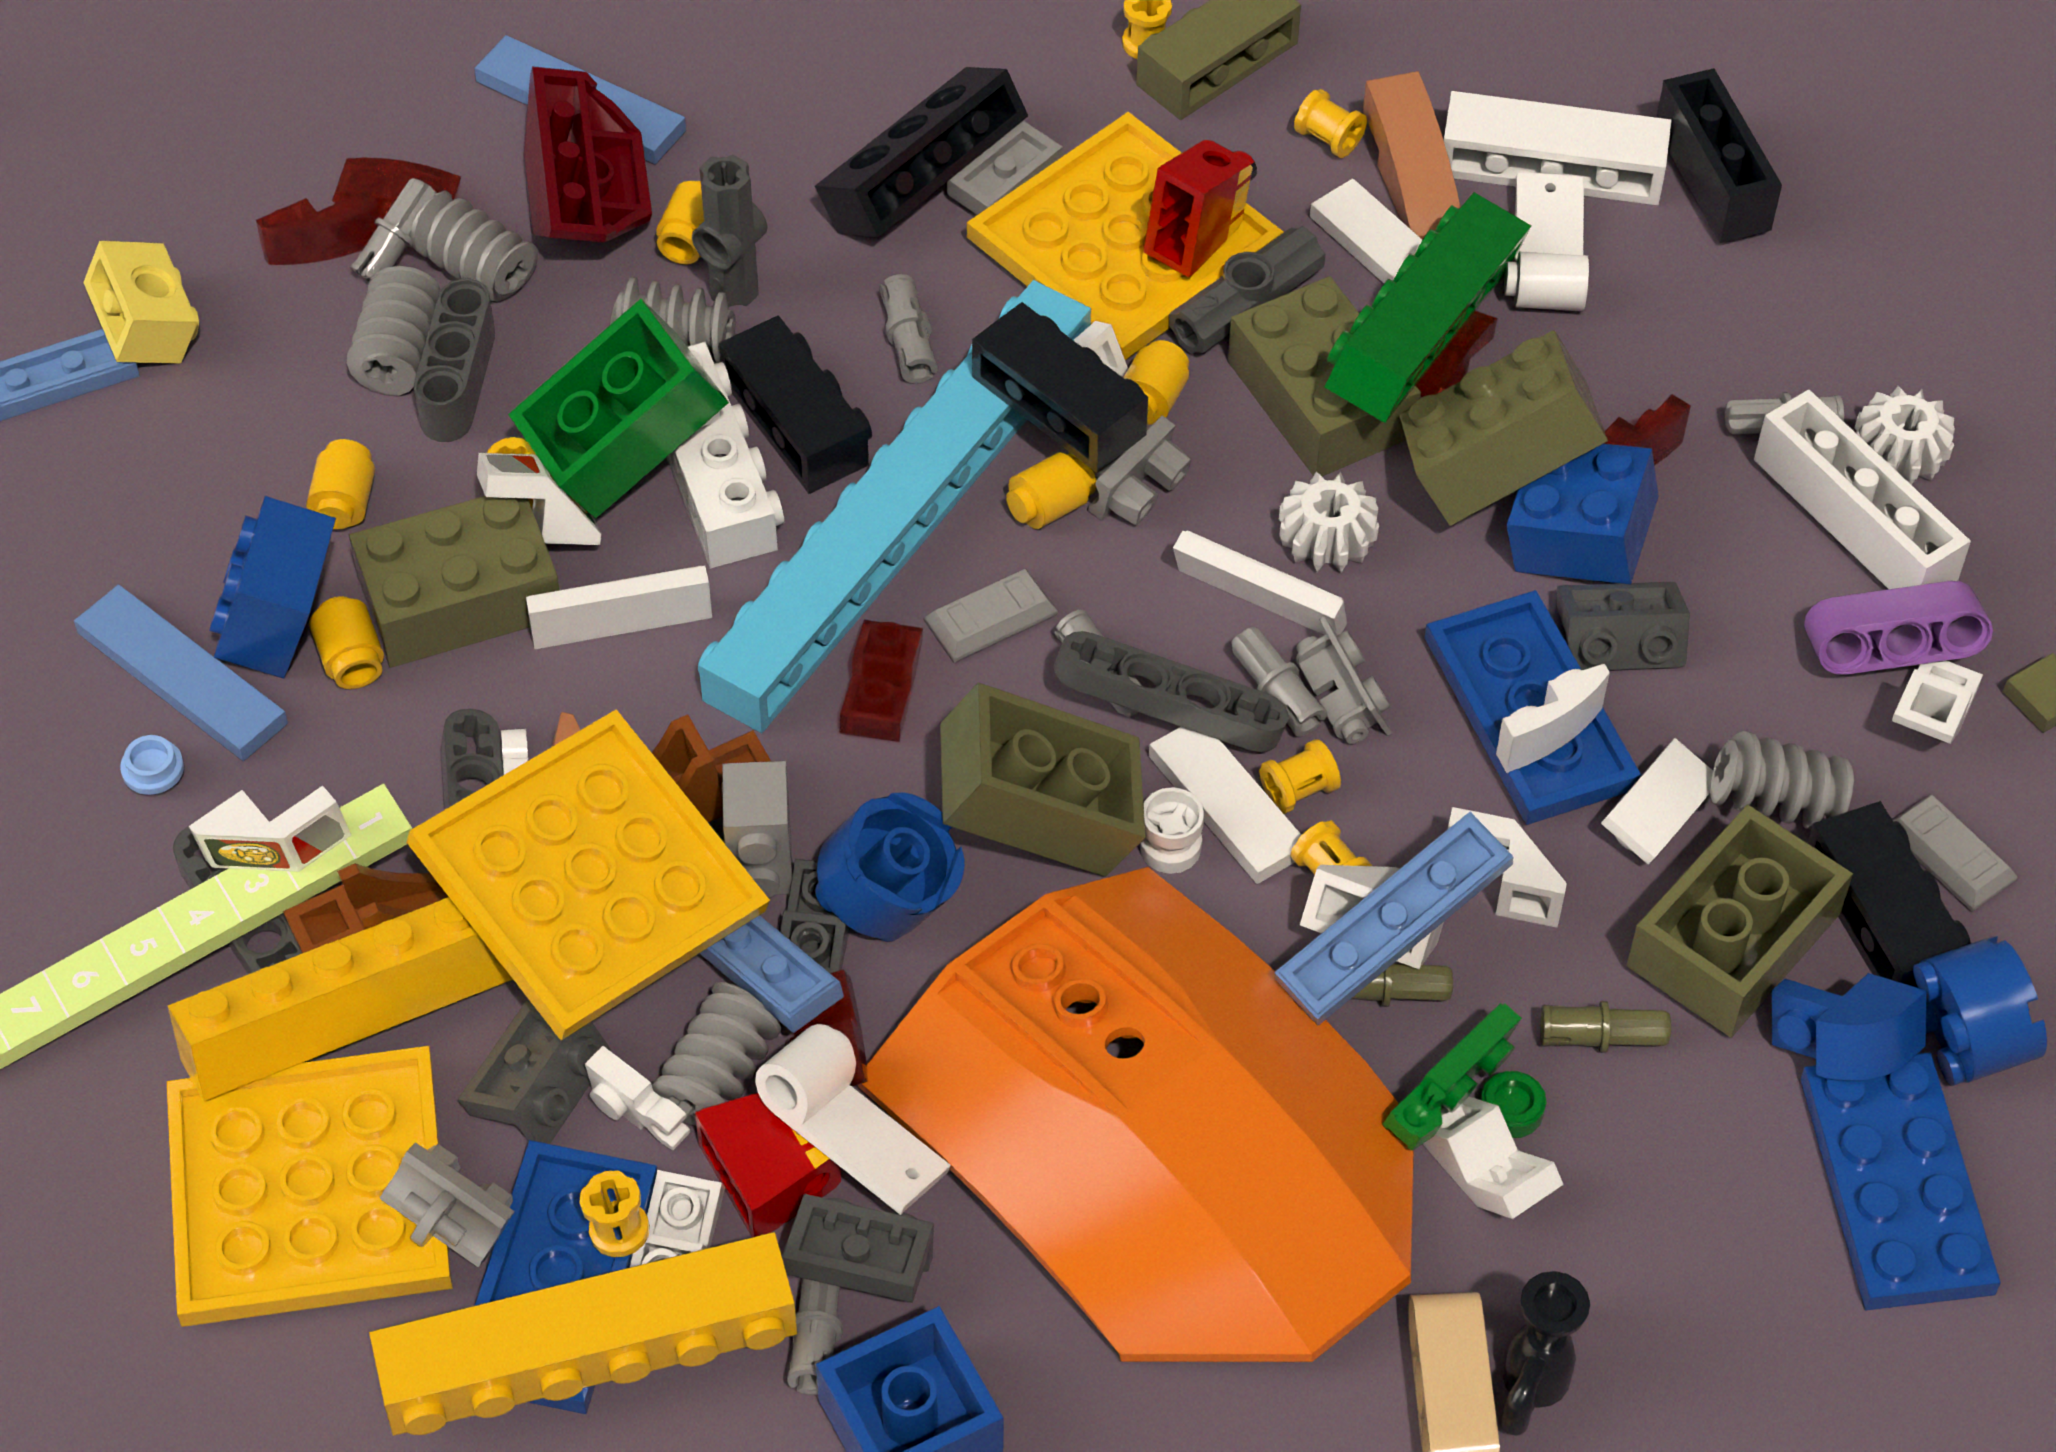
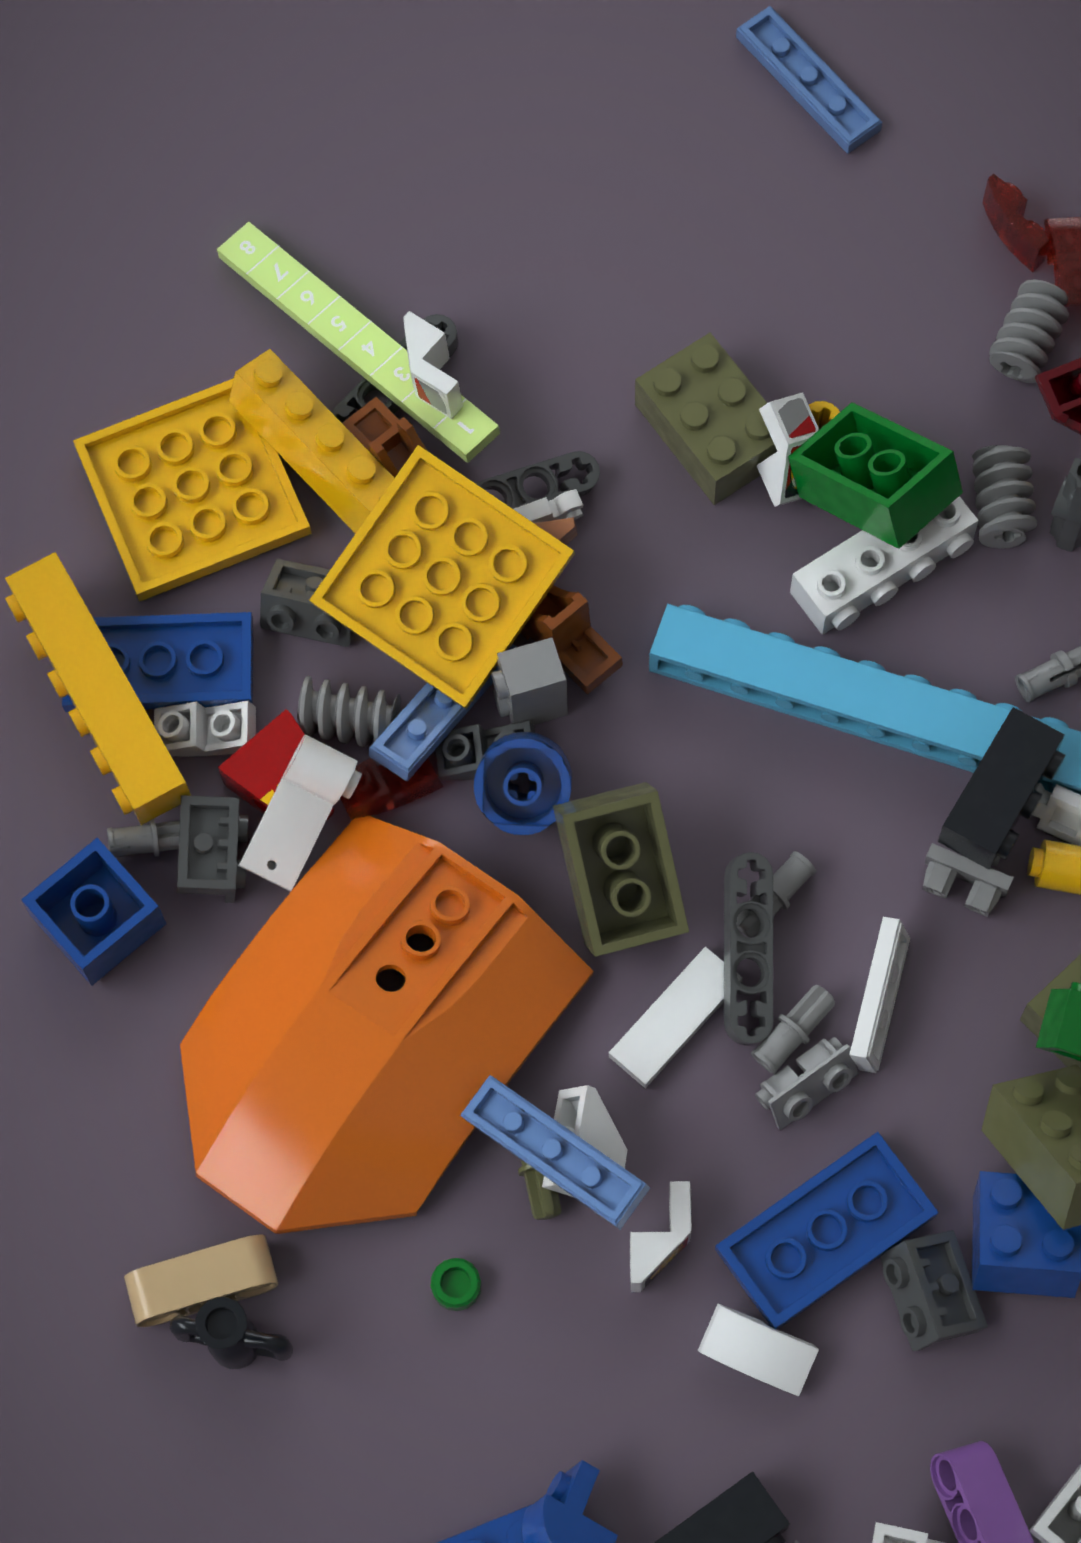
camera: 80 degrees right, 15 degrees up
medium blue tile [74,584,288,762] -> none
light yellow brick [83,241,199,364] -> none
light blue plate [120,735,184,795] -> none
blue brick [209,496,336,678] -> none
yellow brick [306,439,375,529] -> none
yellow brick [309,596,384,689] -> none
light grey piece [346,266,441,396] -> none
light grey axle [350,178,437,281] -> none
light grey hips [380,1142,515,1267] -> none
dark grey beam [414,278,495,442] -> none
white tile [526,566,712,649] -> none
yellow bush [579,1171,650,1257] -> none
white plate [585,1046,691,1150] -> none
black brick [719,315,872,494] -> none
clear red slope [839,620,923,742] -> none
light grey tile [924,569,1058,663] -> none
yellow brick [1006,452,1096,529] -> none
white wheel [1139,787,1204,874] -> none
yellow bush [1259,739,1341,814] -> none
white gear [1279,471,1379,573] -> none
yellow bush [1291,820,1372,875] -> none
green hinge [1383,1003,1522,1151] -> none
white slope [1423,1097,1564,1219] -> none
white slope [1496,664,1610,773] -> none
olive axle [1540,1001,1671,1053] -> none
olive brick [1627,804,1853,1038] -> none
light grey piece [1710,730,1854,830] -> none

